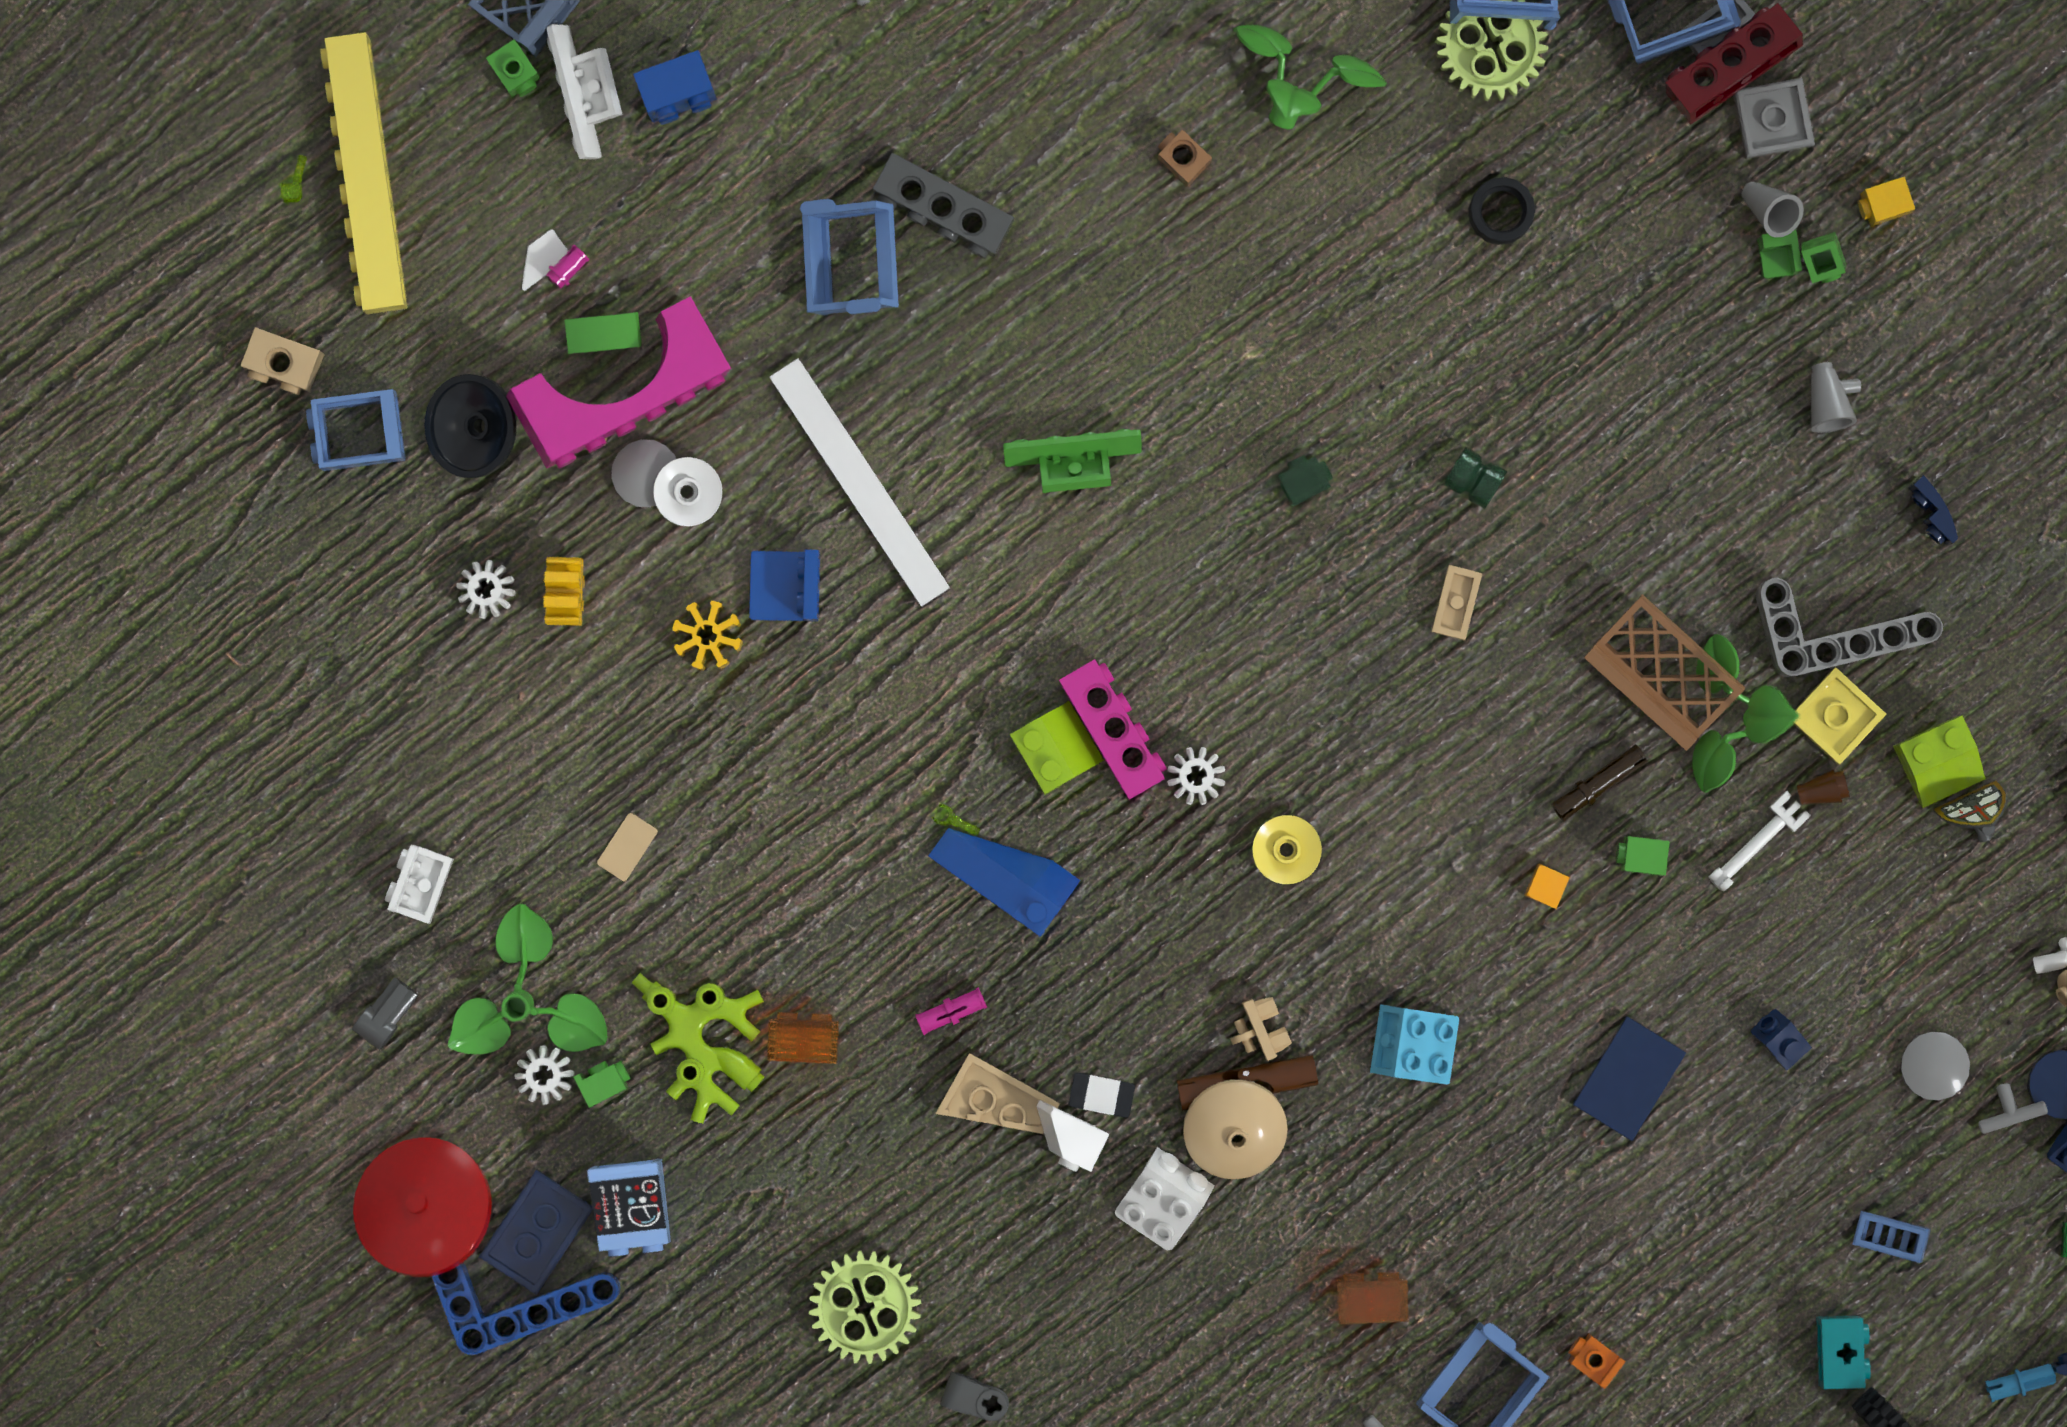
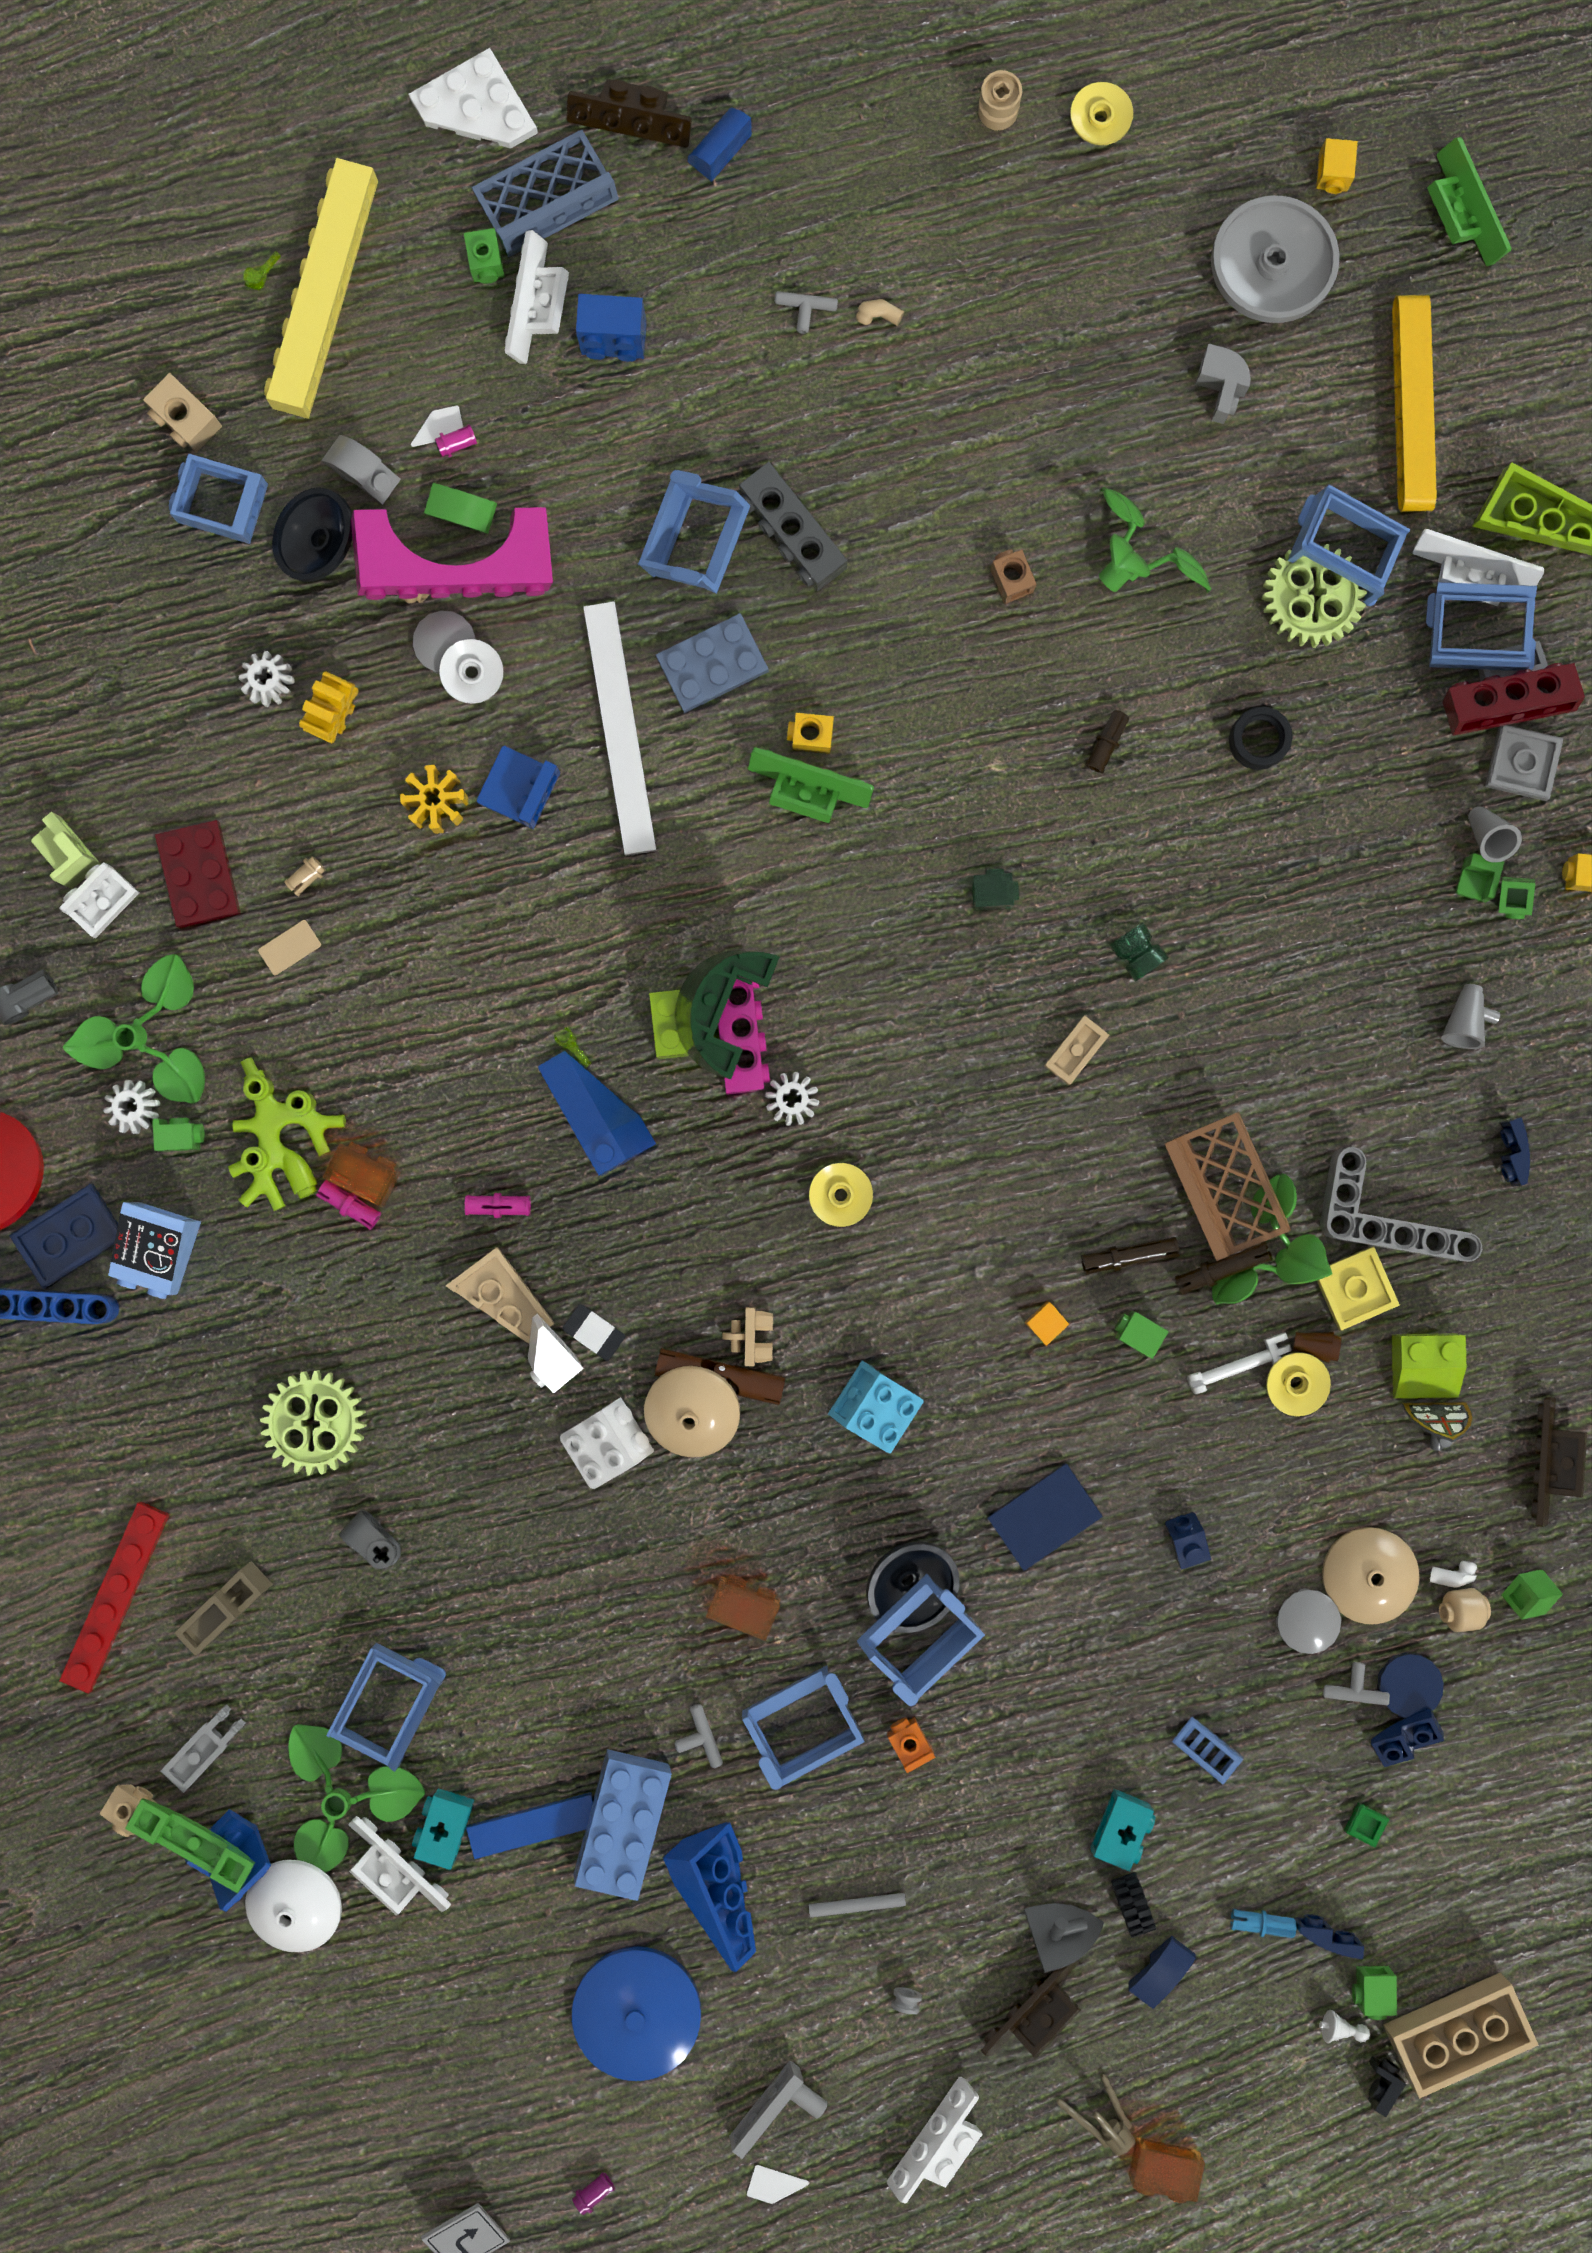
camera: 25 degrees right, 0 degrees up
none -> yellowish green panel [31,812,101,889]
none -> dark red plate [155,820,241,928]
none -> tan pin [284,856,326,896]
none -> dark pink pin [316,1179,381,1230]
none -> light grey brick [321,435,401,505]
none -> sand blue plate [656,613,769,713]
none -> dark green cylinder [675,950,780,1080]
none -> yellow brick [787,713,834,754]
none -> medium blue piece [857,1574,985,1706]
none -> black dish [866,1541,960,1633]
none -> dark brown axle [1085,710,1129,774]
none -> dark brown pin [1175,1241,1273,1295]
none -> light yellow dish [1266,1352,1331,1416]
none -> tan dish [1322,1527,1419,1624]

